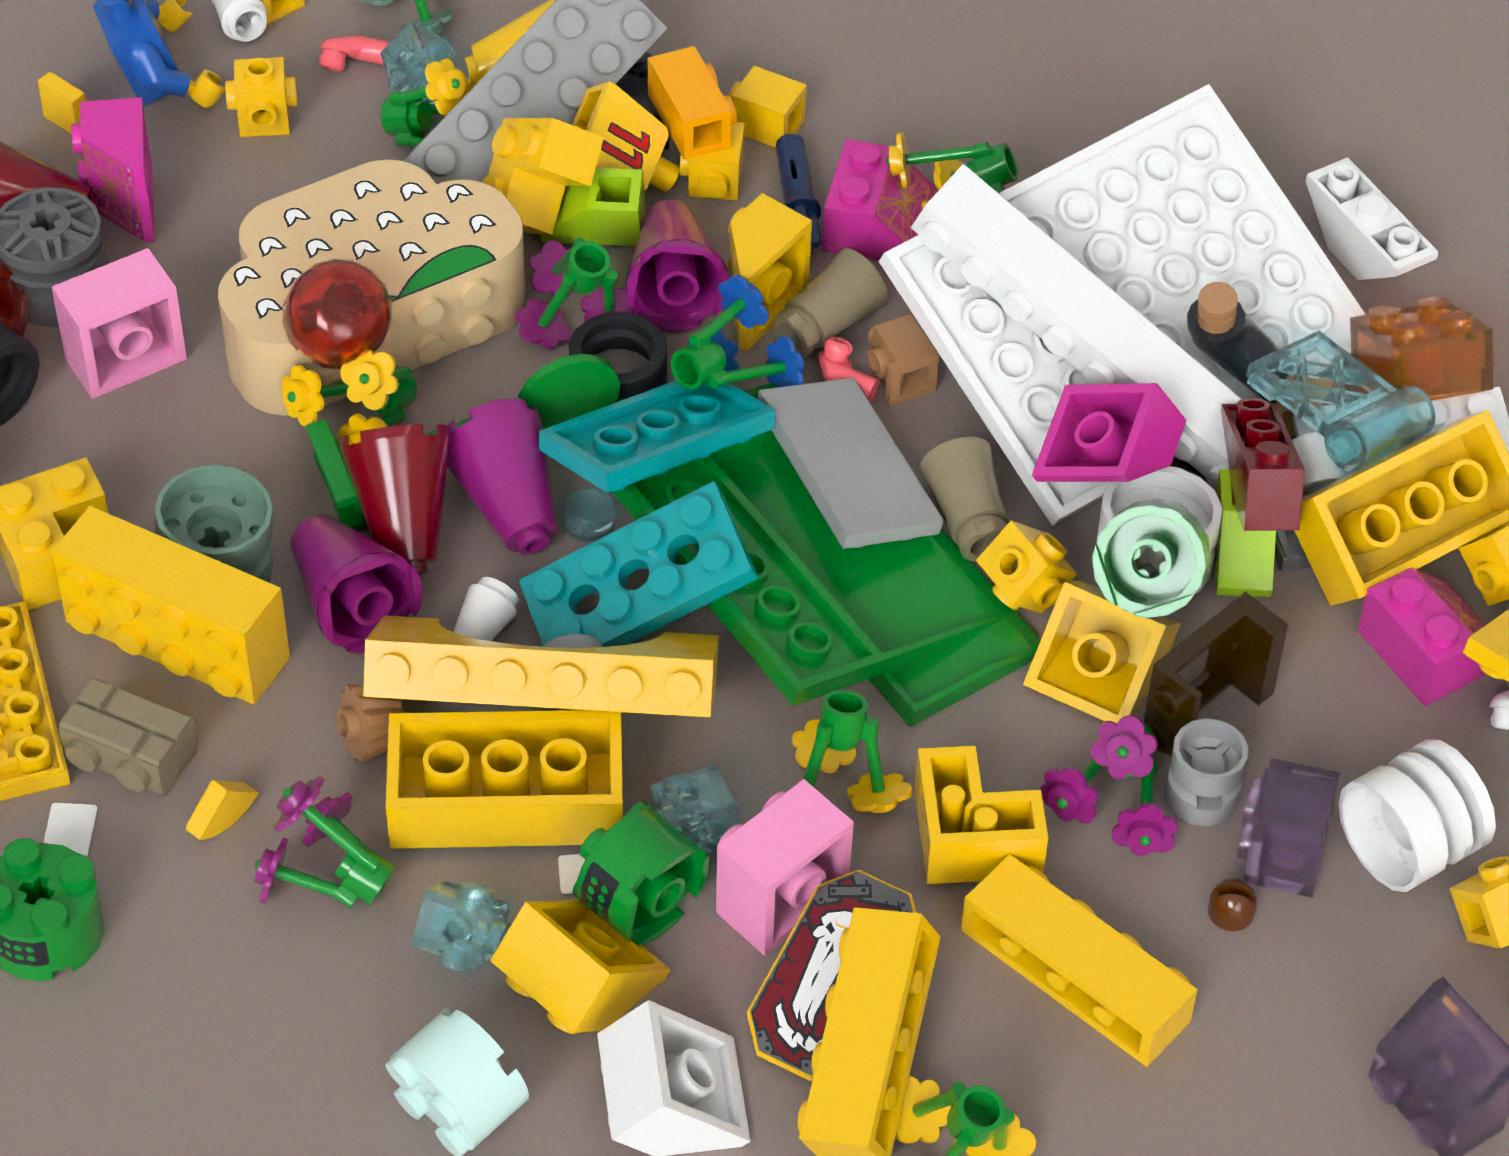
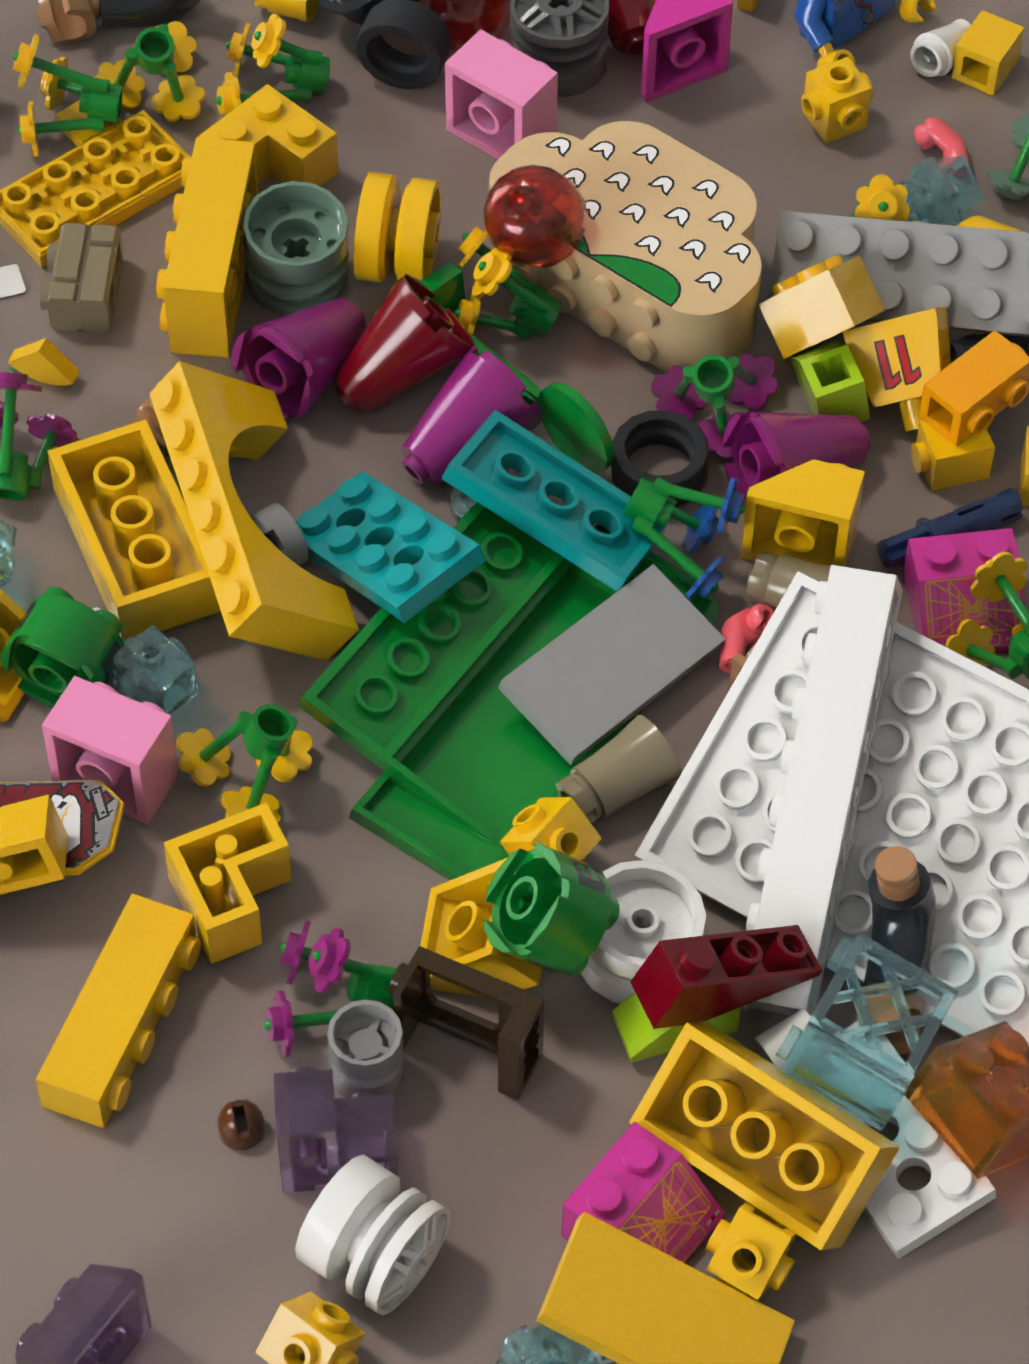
camera: 70 degrees right, 5 degrees up
white cone [453,577,519,641] -> none
dark pink slope [1031,383,1186,482] -> none
none -> yellow wheel [353,172,441,283]

